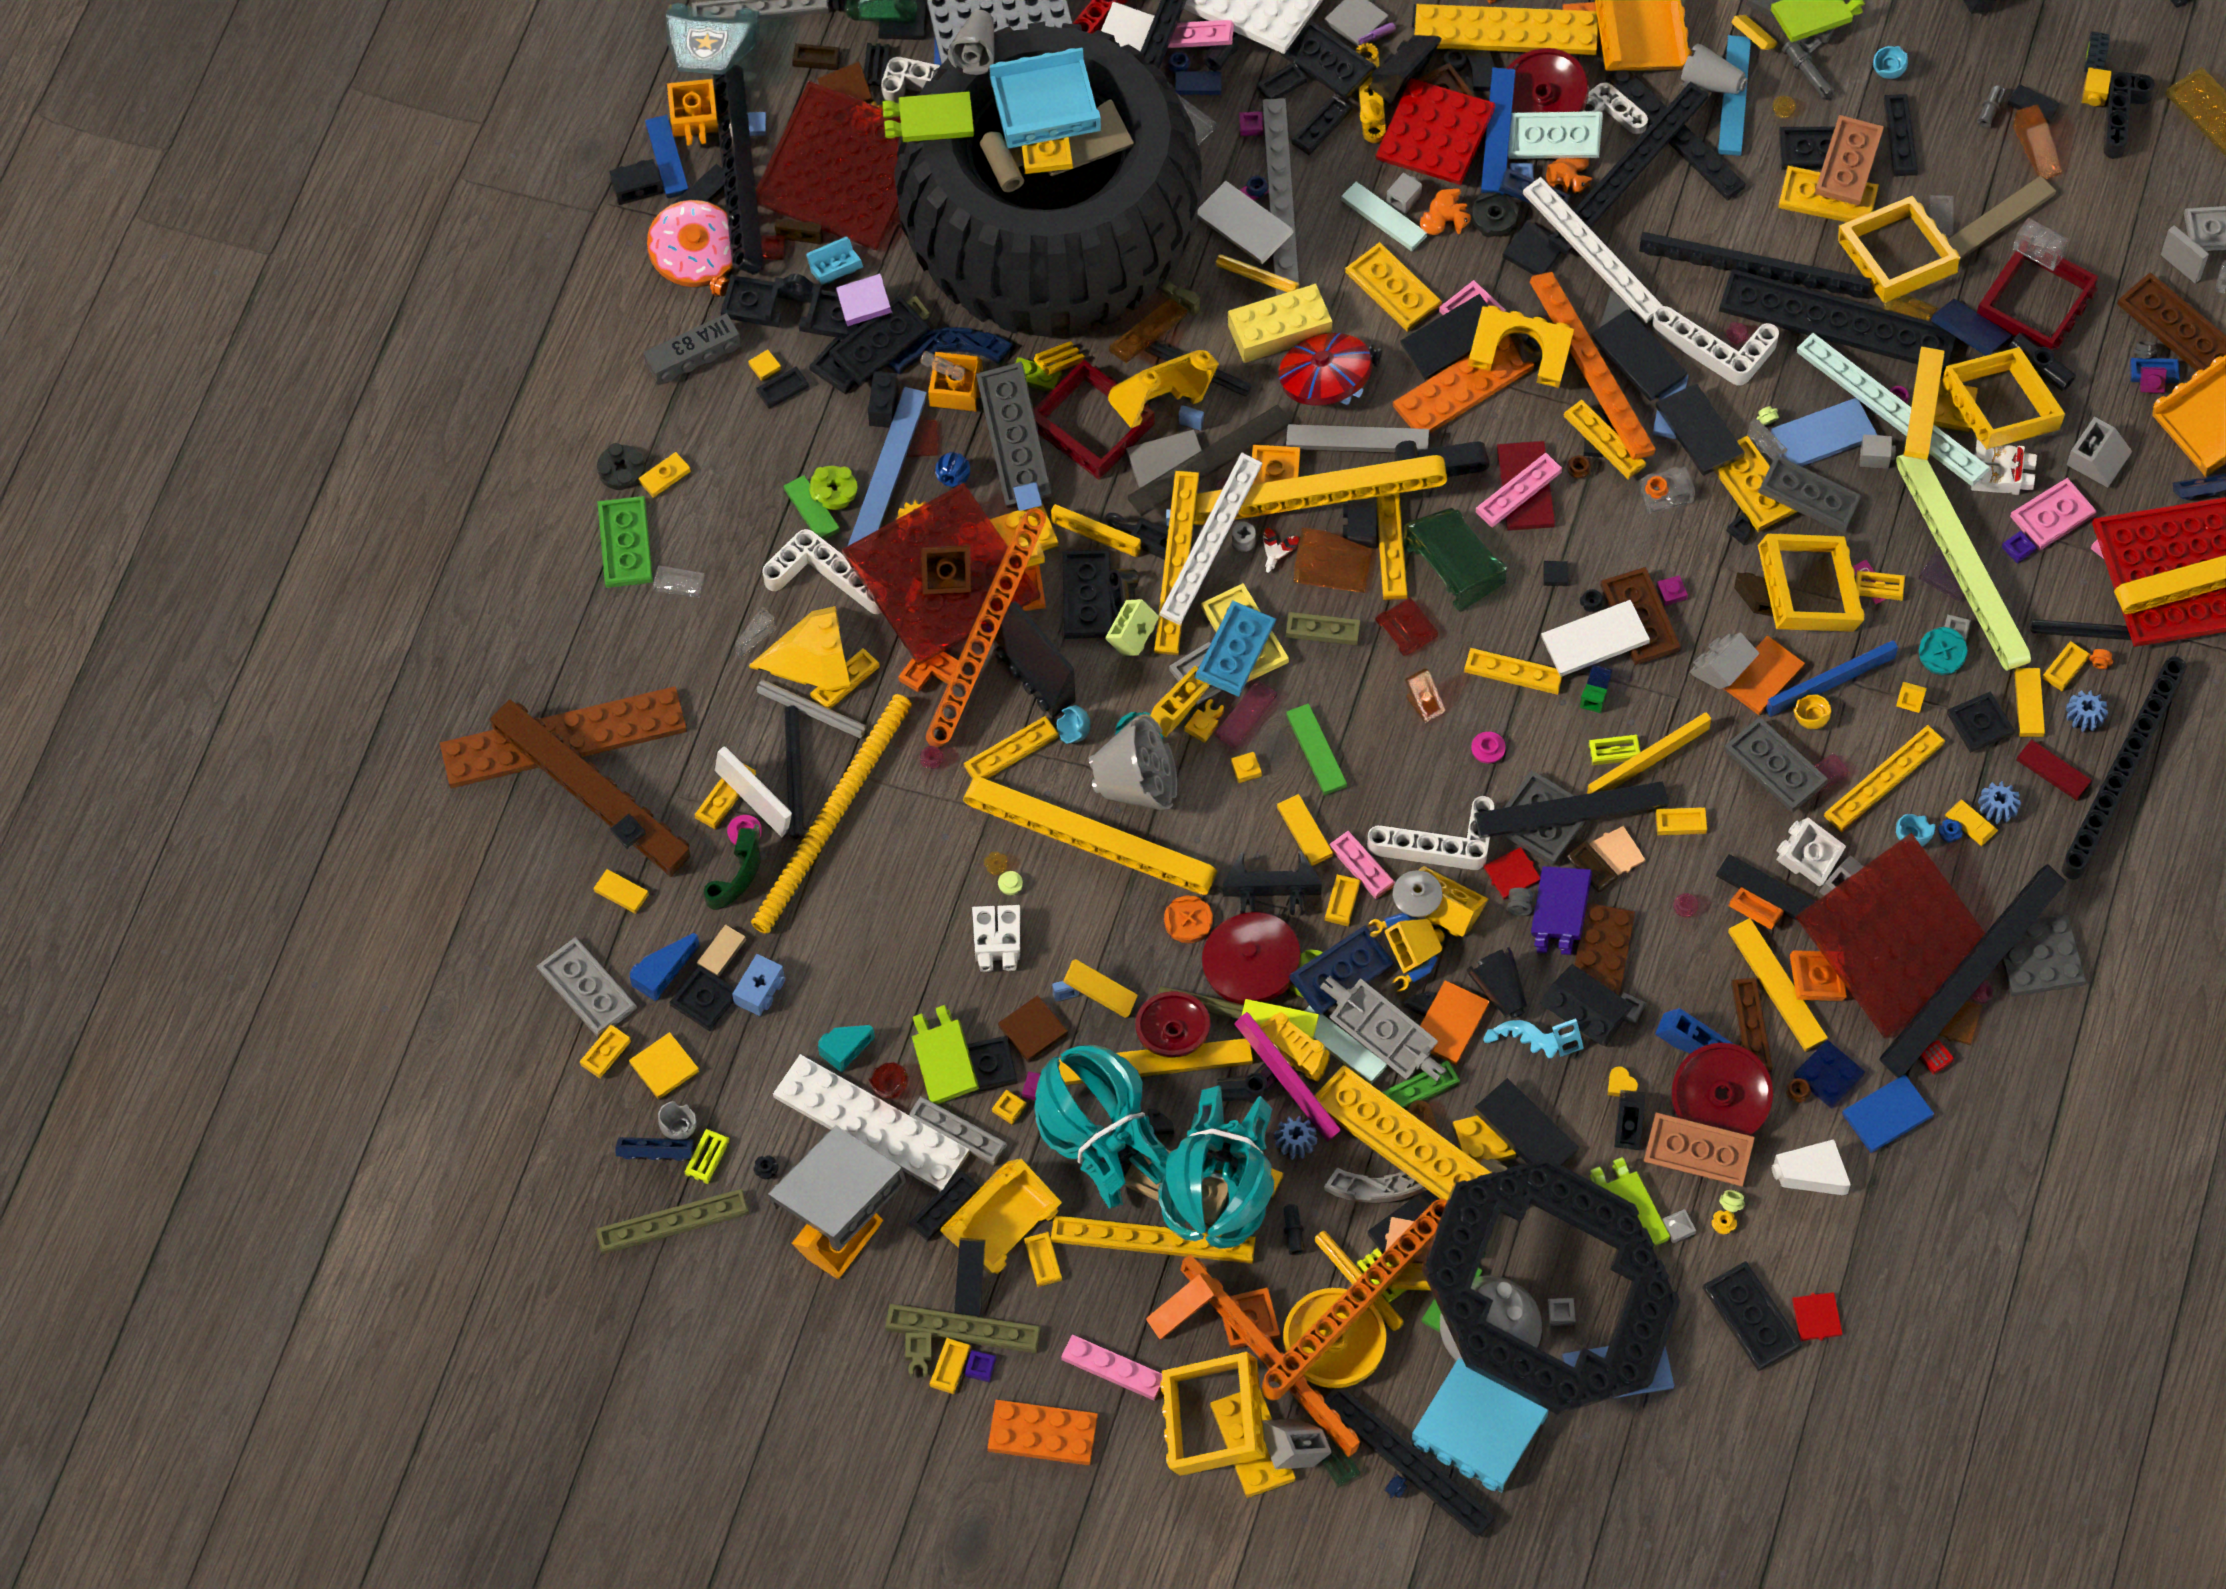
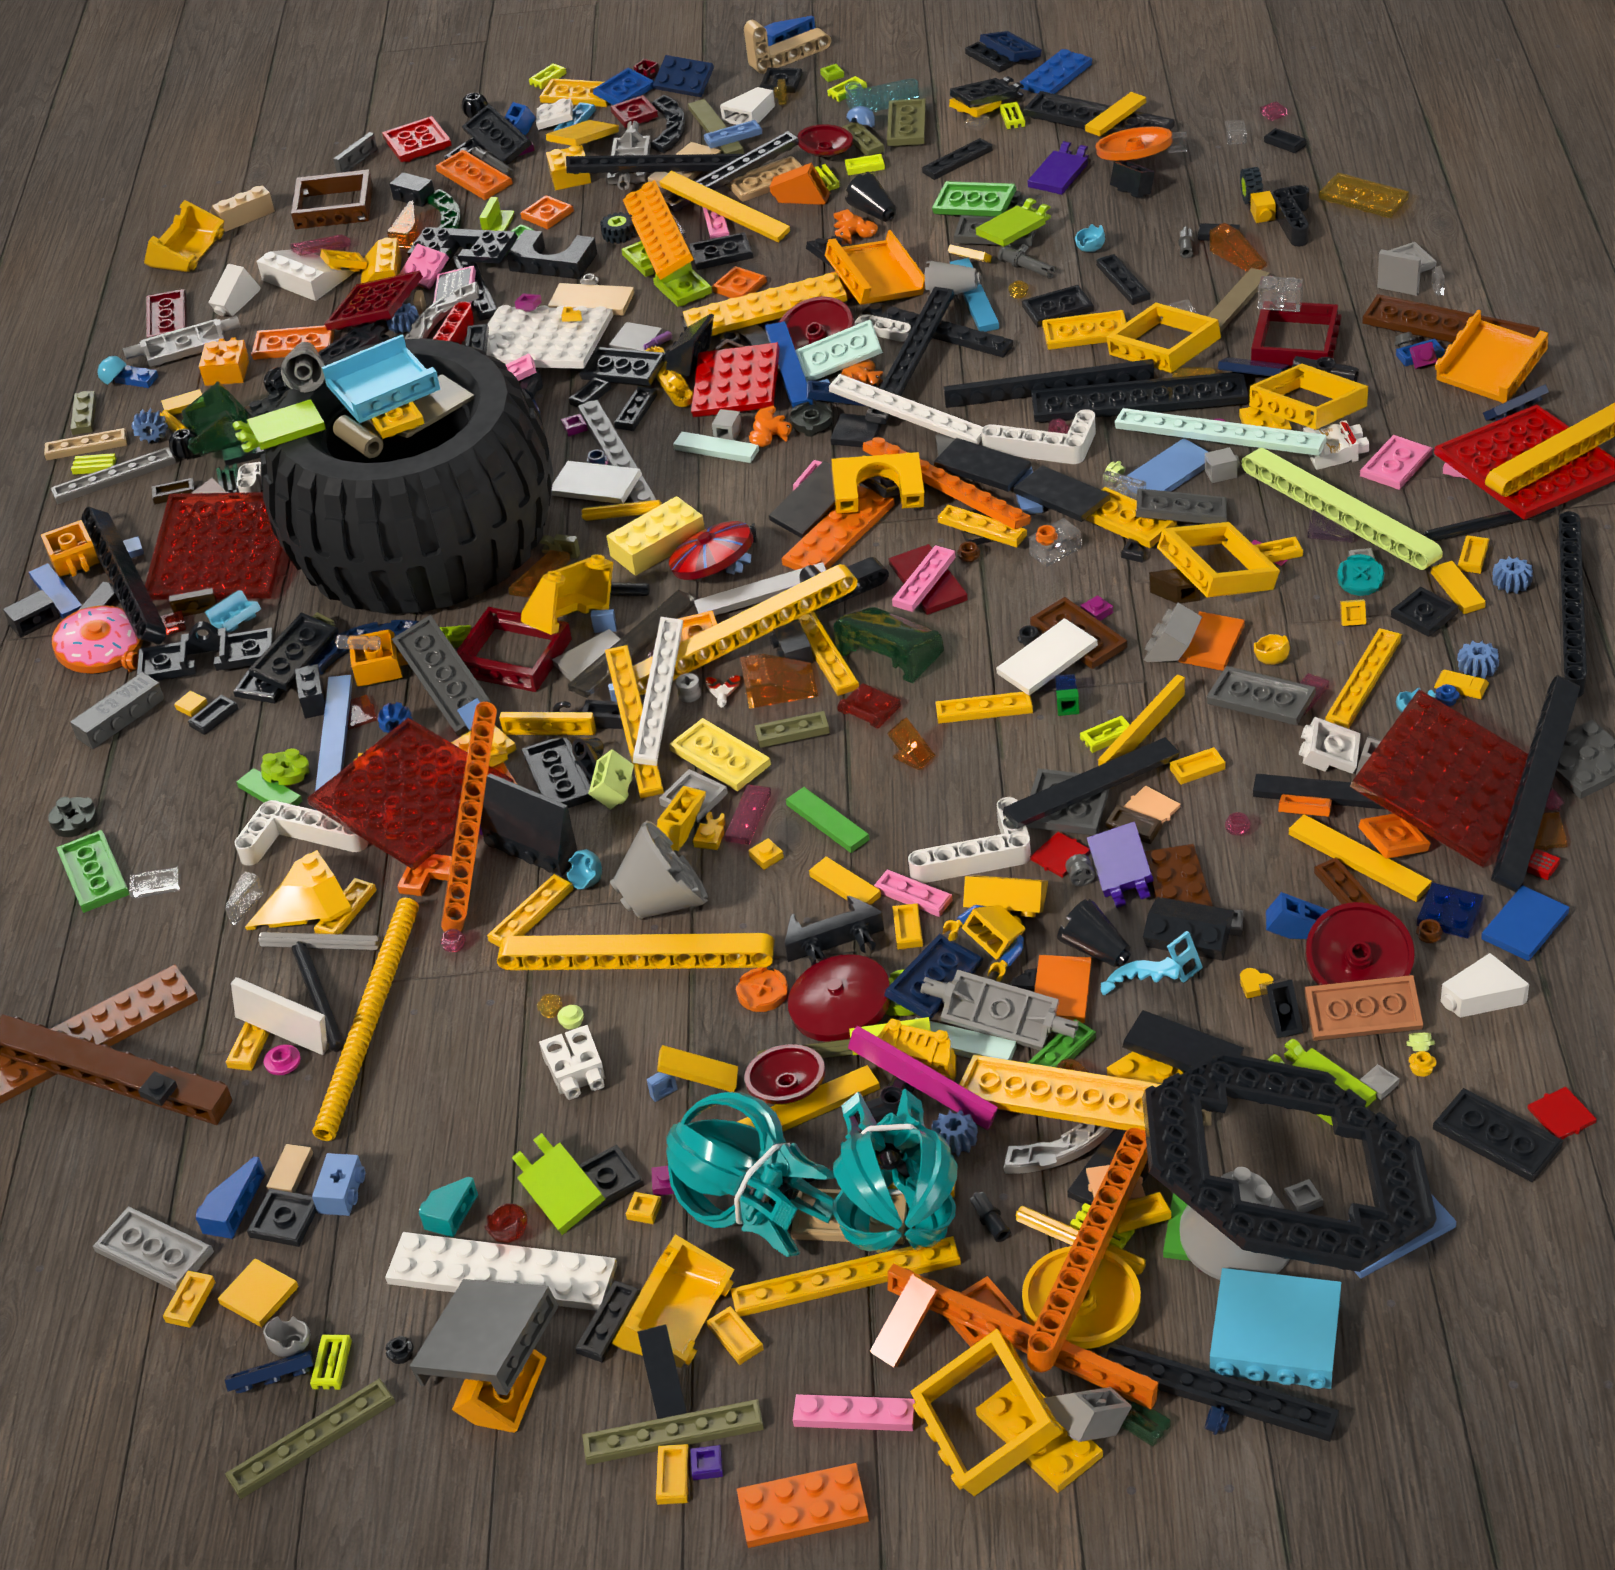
camera: 15 degrees left, 20 degrees down
yellow tile [594,869,649,914] -> none
yellow plate [638,452,691,498] -> none
clear light blue wedge [666,3,759,74] -> none
dark green panel [704,824,761,910] -> none
tile [836,274,892,326] -> none
olive plate [905,1332,932,1377] -> none
light grey tile [909,1096,1007,1166] -> none
reddish brown slope [920,545,971,594] -> none
reddish brown tile [998,995,1068,1062] -> none
yellow tile [1034,341,1085,375] -> none
dark azure tile [1195,600,1276,697] -> none
yellow tile [1345,242,1442,332] -> none
light grey dish [1393,870,1442,917] -> none
dark pink piece [1471,732,1506,764] -> none
black tile [1543,561,1568,586] -> none
blue tile [1766,640,1898,717] -> none
nougat plate [1815,115,1884,206] -> none
yellow tile [1904,347,1944,460] -> none
dark purple tile [2002,531,2036,564] -> none
dark red tile [2016,739,2092,801] -> none
light grey slope [2067,417,2132,488] -> none
orange plate [2089,649,2113,669] -> none

